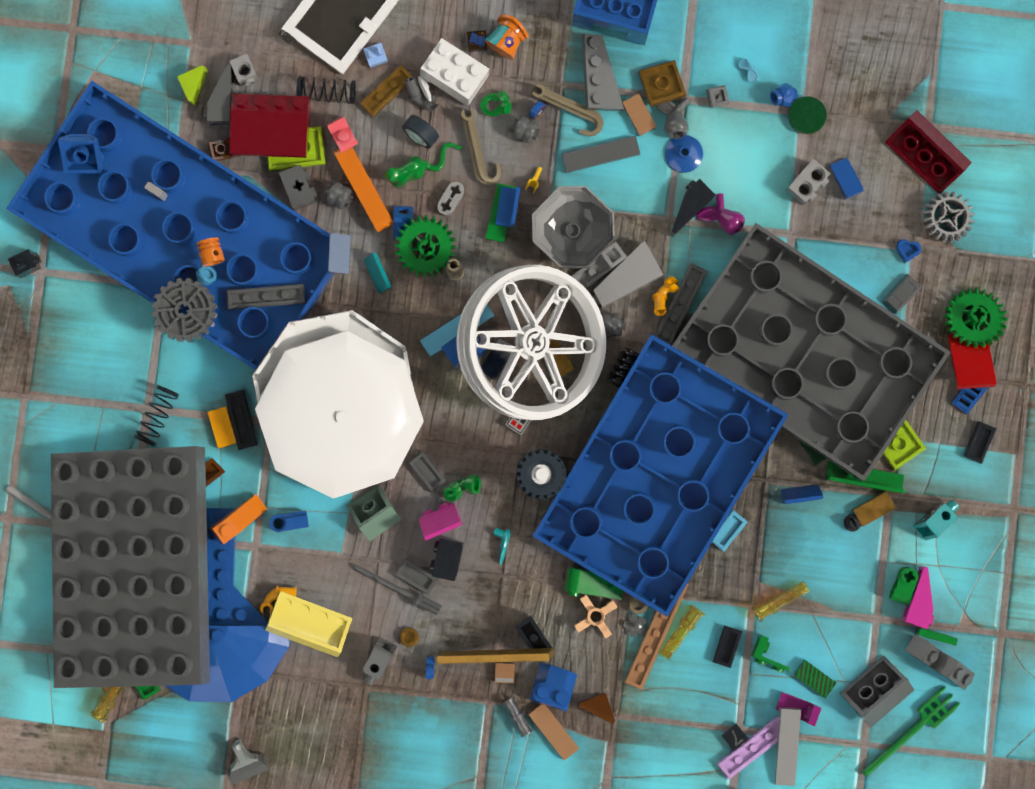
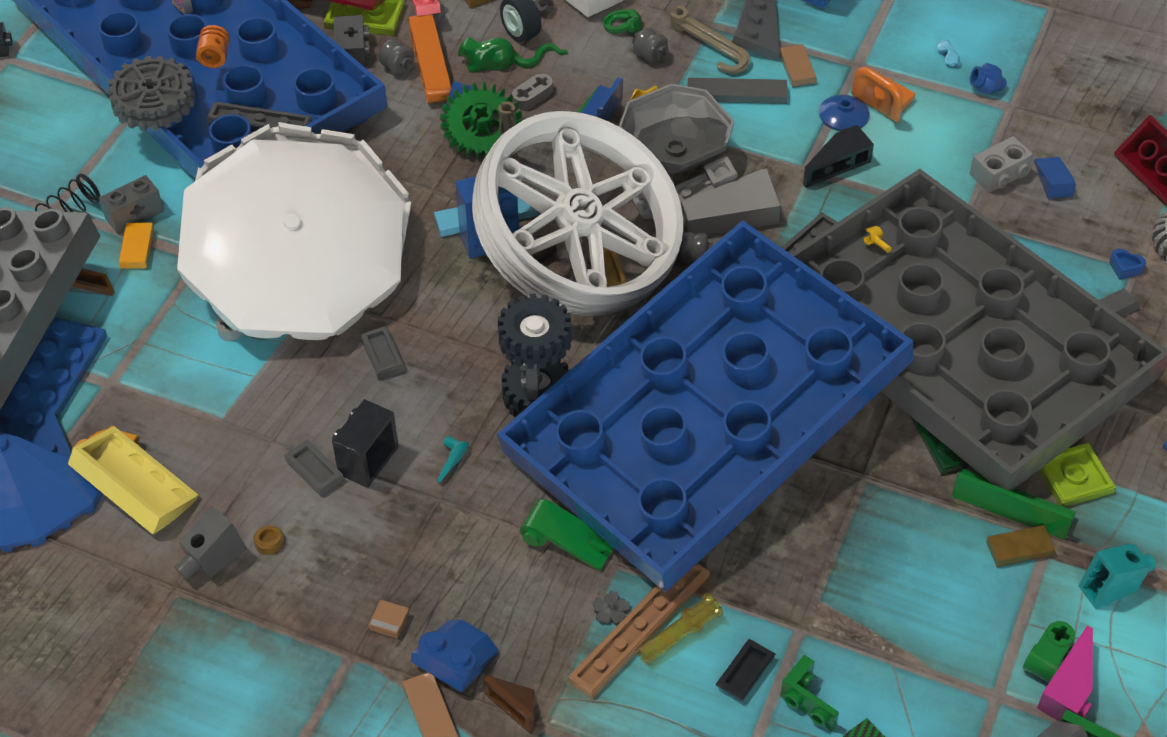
camera: 15 degrees right, 35 degrees down
dark azure tile [196,266,217,286] -> none
orange slope [209,494,267,544] -> none
black tile [225,390,258,450] -> none
blue piece [269,511,309,532] -> none
sand blue slope [328,233,351,274] -> none
sand green slope [346,484,402,541] -> none
dark grey piece [353,564,442,615] -> none
teal slope [364,252,392,294] -> none
dark pink slope [418,501,463,541] -> none
blue tile [425,656,434,679] -> none
pearl gold tile [437,648,554,664] -> none
green arm [443,475,481,502] -> none
dark tan piece [460,108,501,185] -> none
flat silver pin [503,697,532,737] -> none
black brick [515,615,553,649] -> none
blue tile [529,101,546,120] -> none
light nougat pin [574,595,617,638] -> none
dark tan tile [628,596,648,614] -> none
pearl gold tile [638,60,686,107] -> none
light orange piece [652,276,679,316] -> none
dark grey piece [656,97,690,139] -> none
magenta piece [696,193,745,235] -> none
dark grey tile [706,85,729,108] -> none
medium azure tile [712,510,748,552] -> none
clear yellow pin [752,581,809,622] -> none
blue slope [781,485,824,504] -> none
dark green tile [788,96,827,135] -> none
black piece [844,515,861,532] -> none
none -> dark grey brick [99,175,164,234]
none -> orange piece [851,67,915,122]
none -> yellow hand [864,226,892,253]

